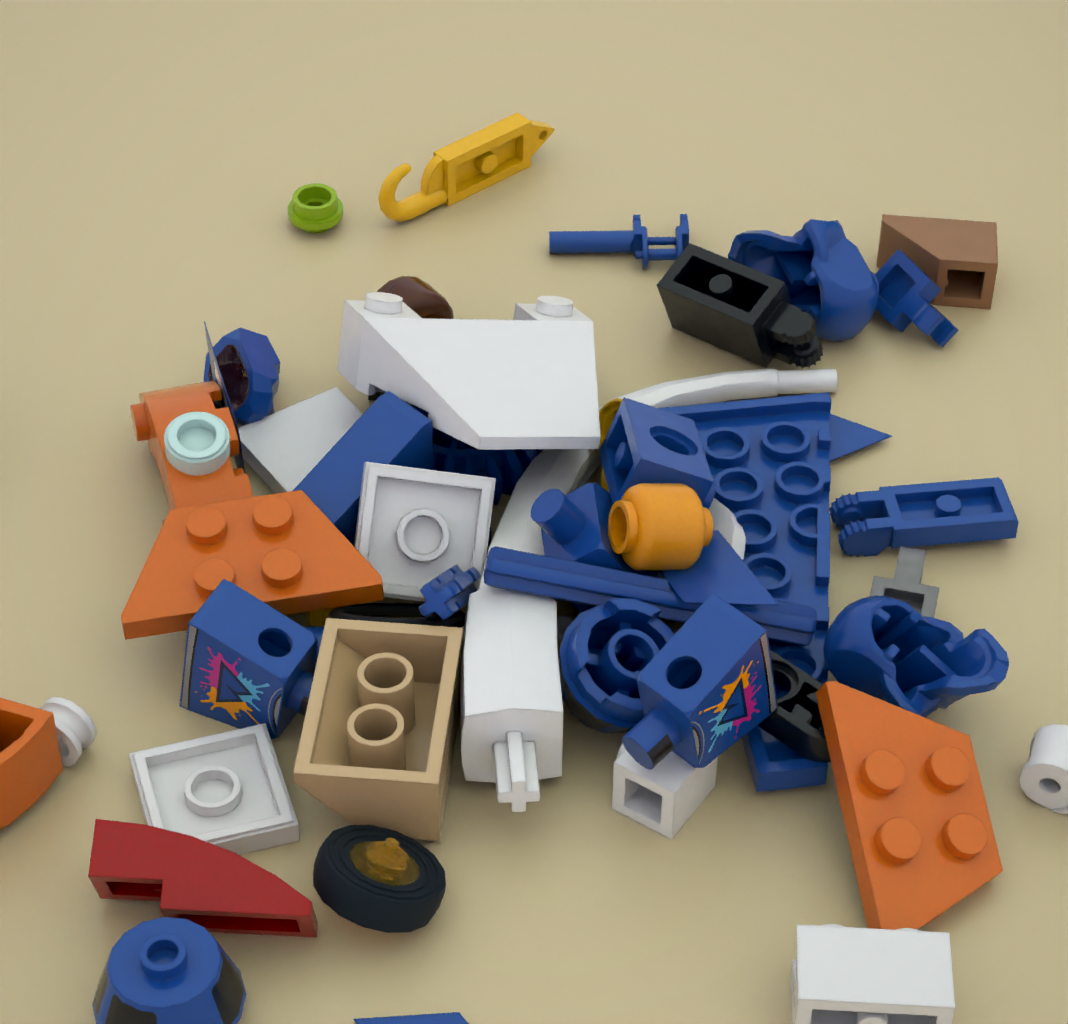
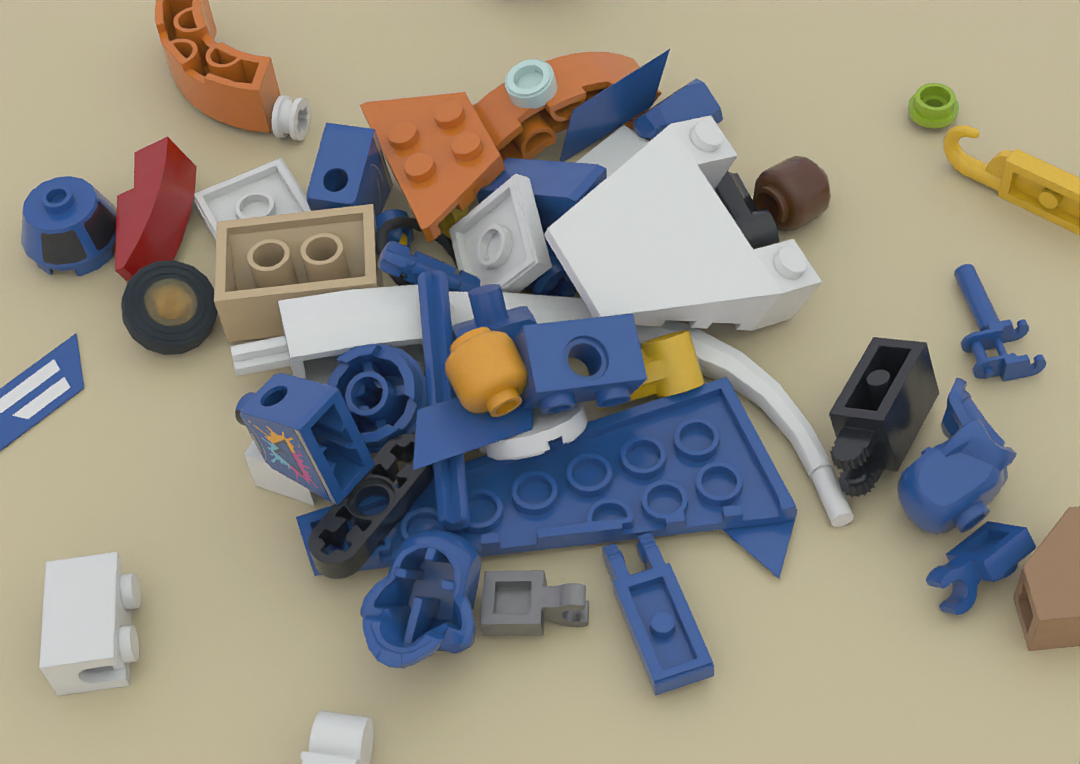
camera: 85 degrees right, 10 degrees up
orange wing [816,681,1003,930] -> none

